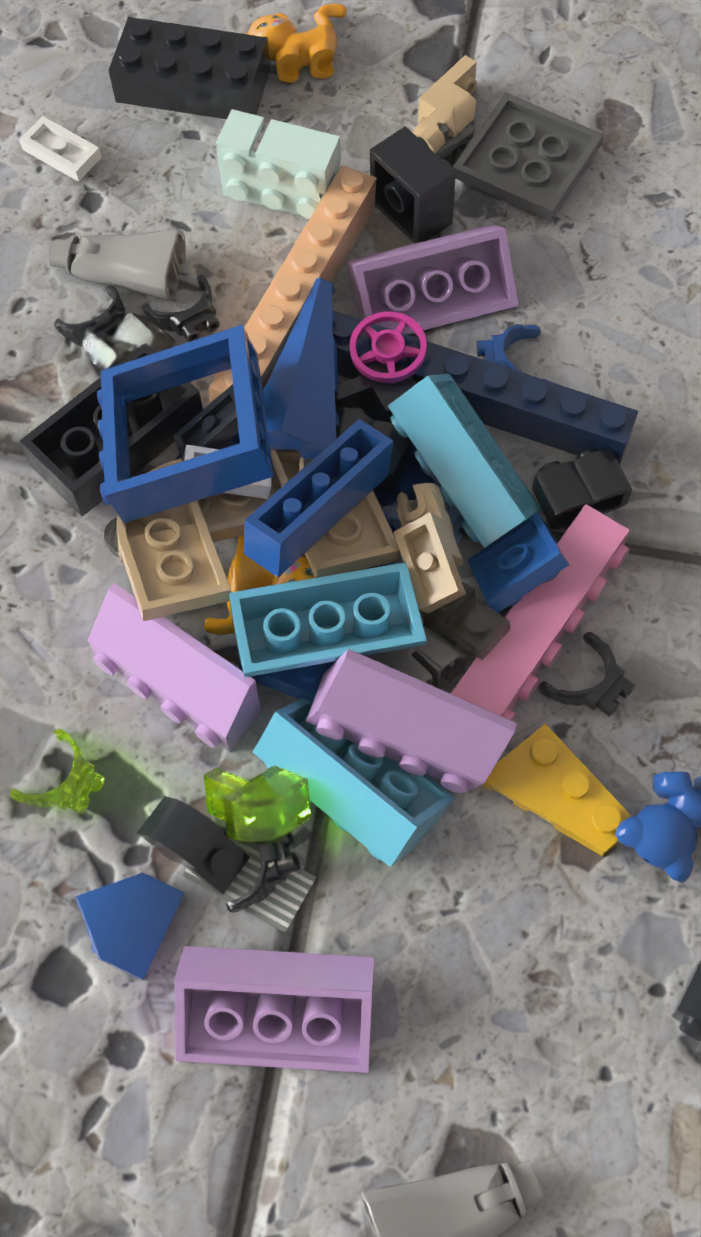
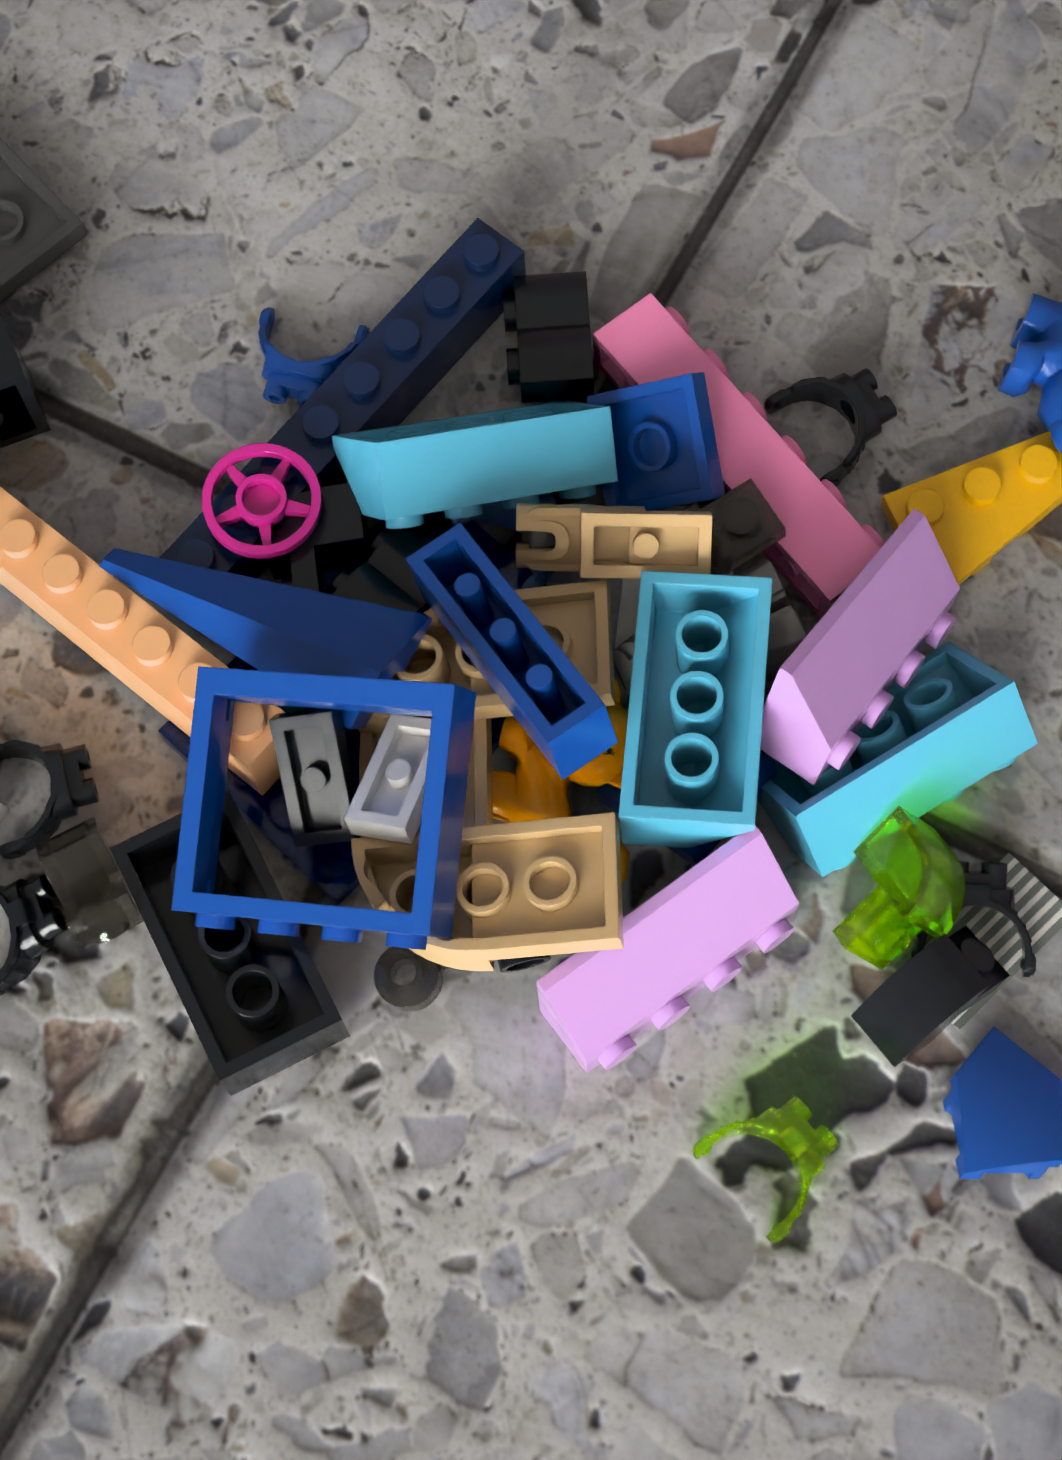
camera: 70 degrees left, 5 degrees up
lavender slope [346,224,519,334] -> none

